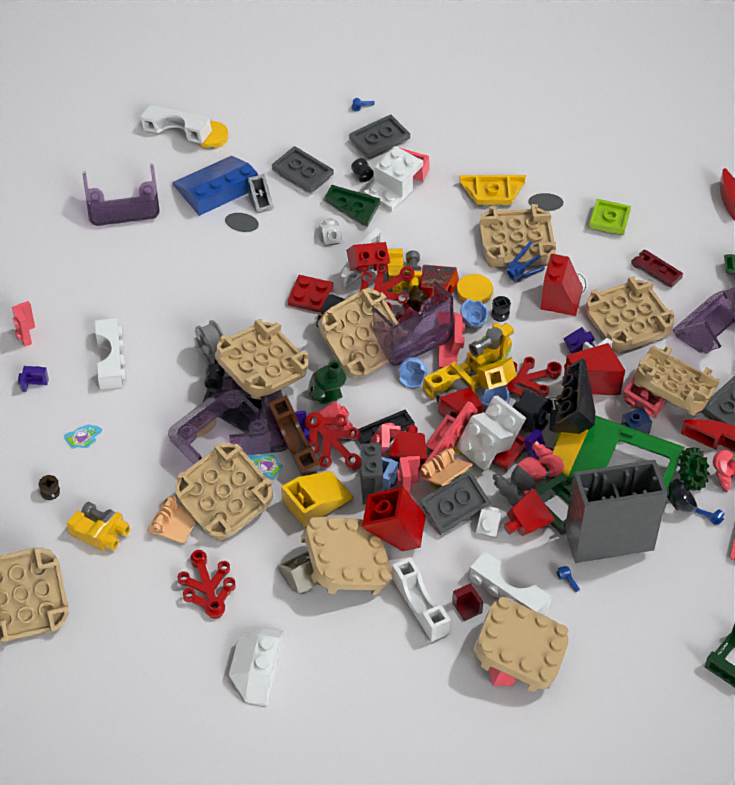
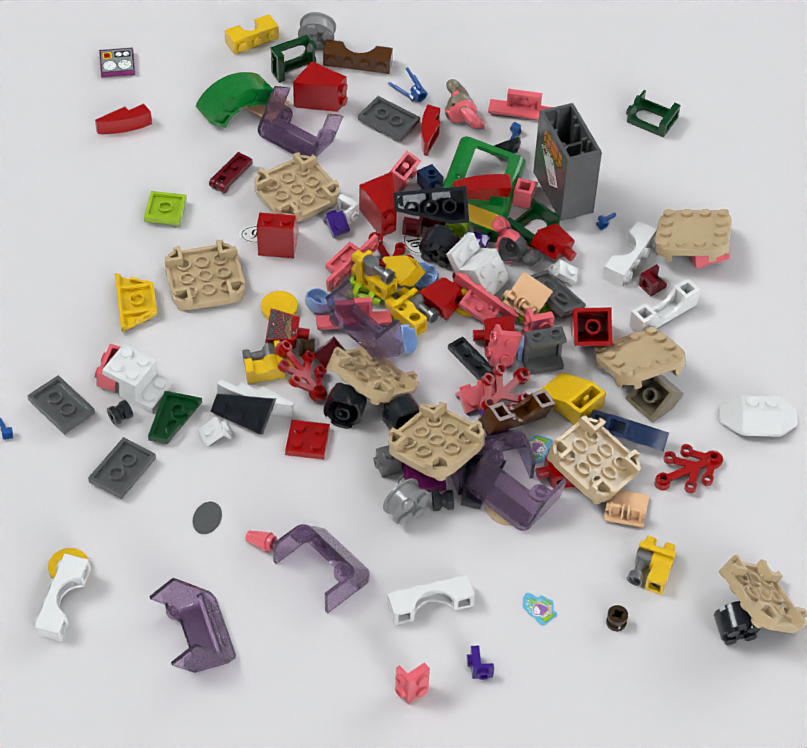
camera: 100 degrees left, 0 degrees up
blue slope [172,156,258,216] -> none
dark grey slope [247,174,274,212] -> none
dark green piece [308,360,346,404] -> none
red brick [346,242,390,273] -> none
black wheel [491,296,511,322] -> none
blue plant [506,241,545,281] -> none
dark grey sticker [529,193,564,211] -> none
tan plate [633,345,719,415] -> none
dark green gear [677,447,710,491] -> none
none -> black wing [210,394,277,435]
none -> coral cone [245,530,277,552]
none -> clear purple windscreen [273,524,370,614]
none -> coral bracket [325,234,379,291]
none -> black brick [382,394,420,430]
none -> red slope [452,174,512,200]
none -> dark blue slope [591,409,669,451]

